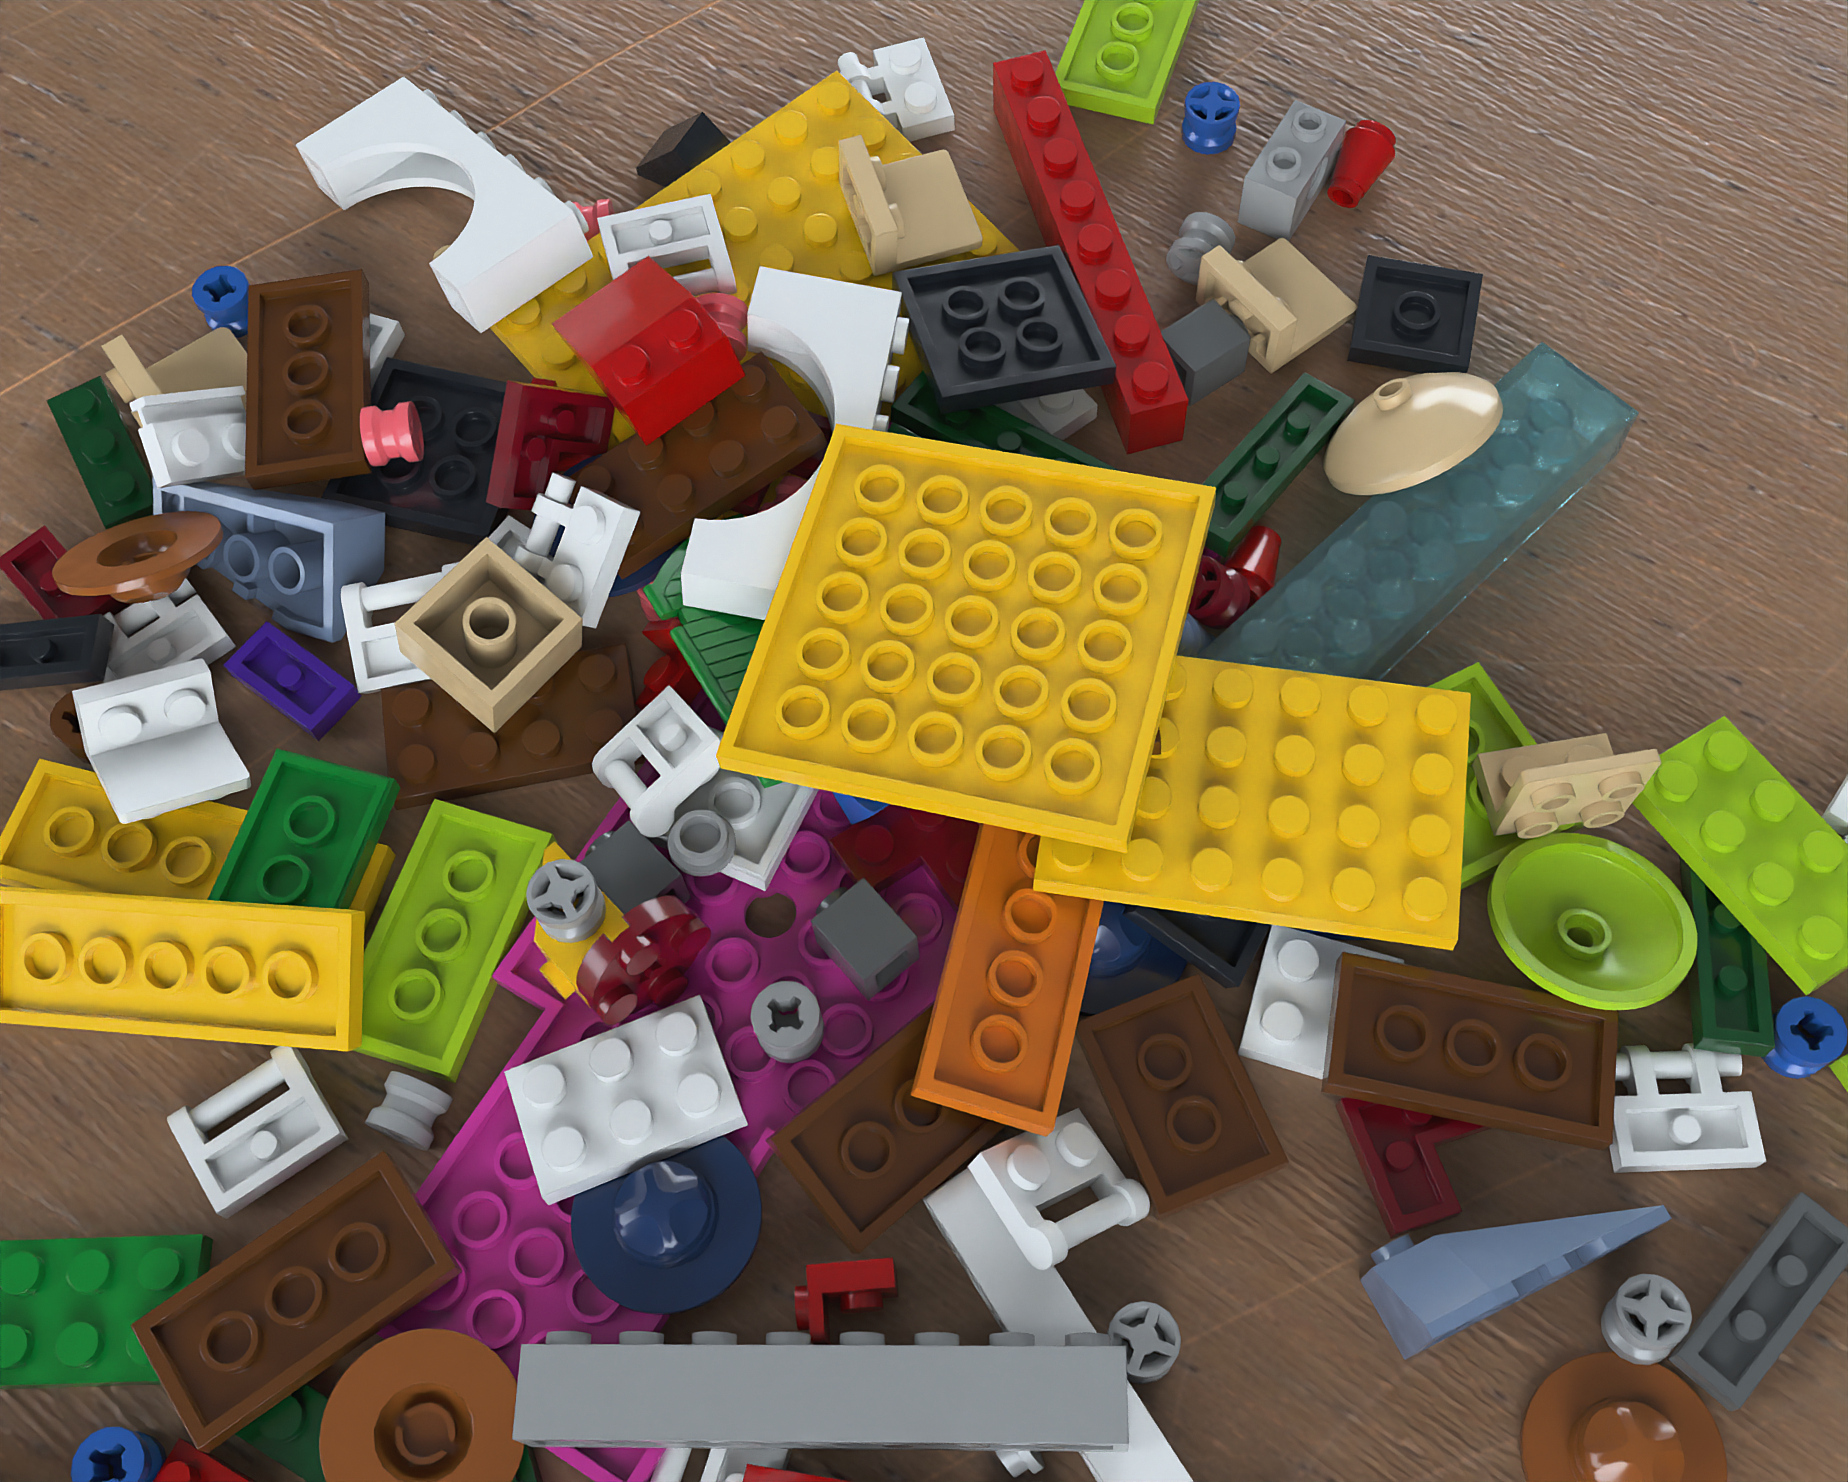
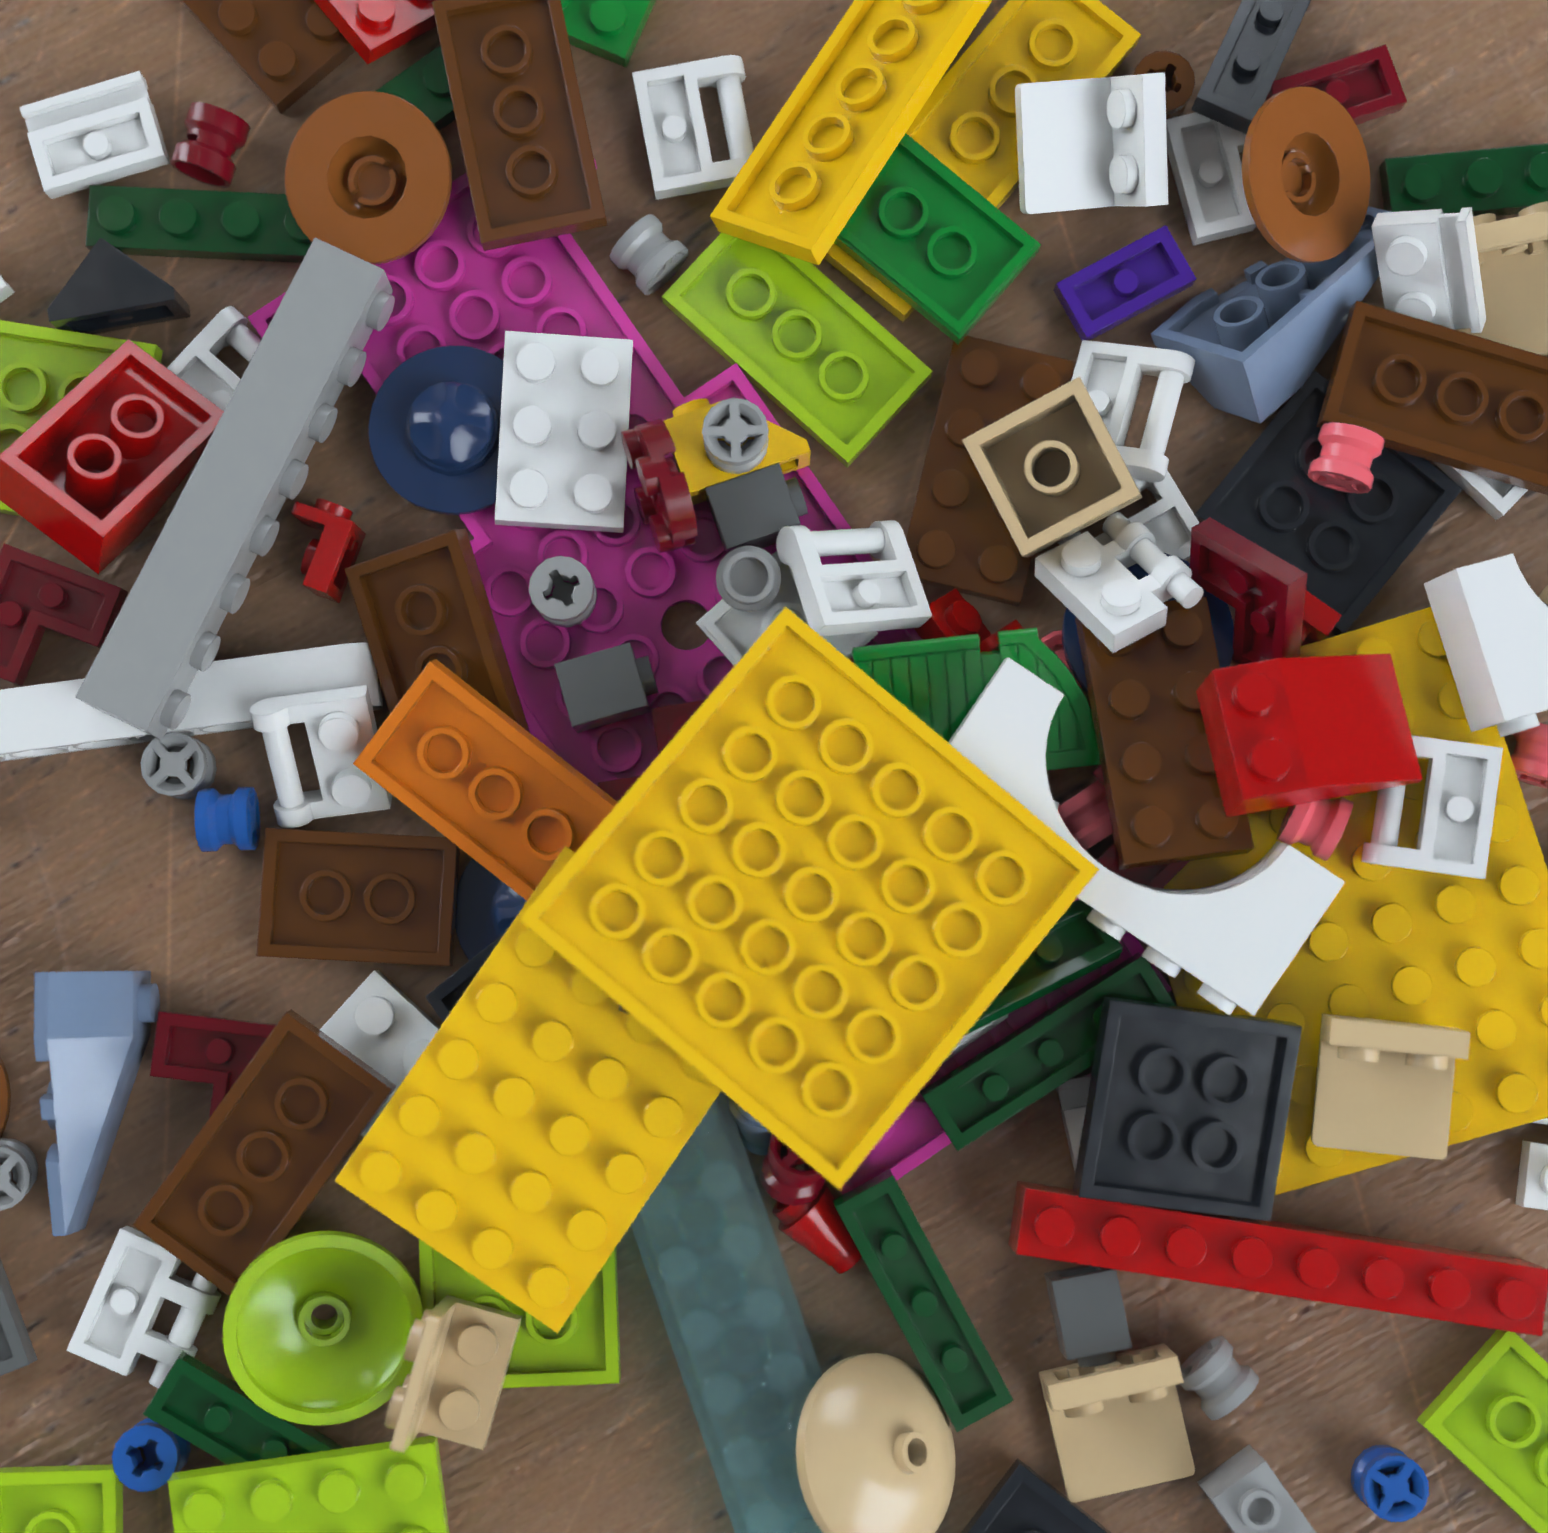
camera: 110 degrees right, 20 degrees up
none -> blue wheel [194,787,260,852]

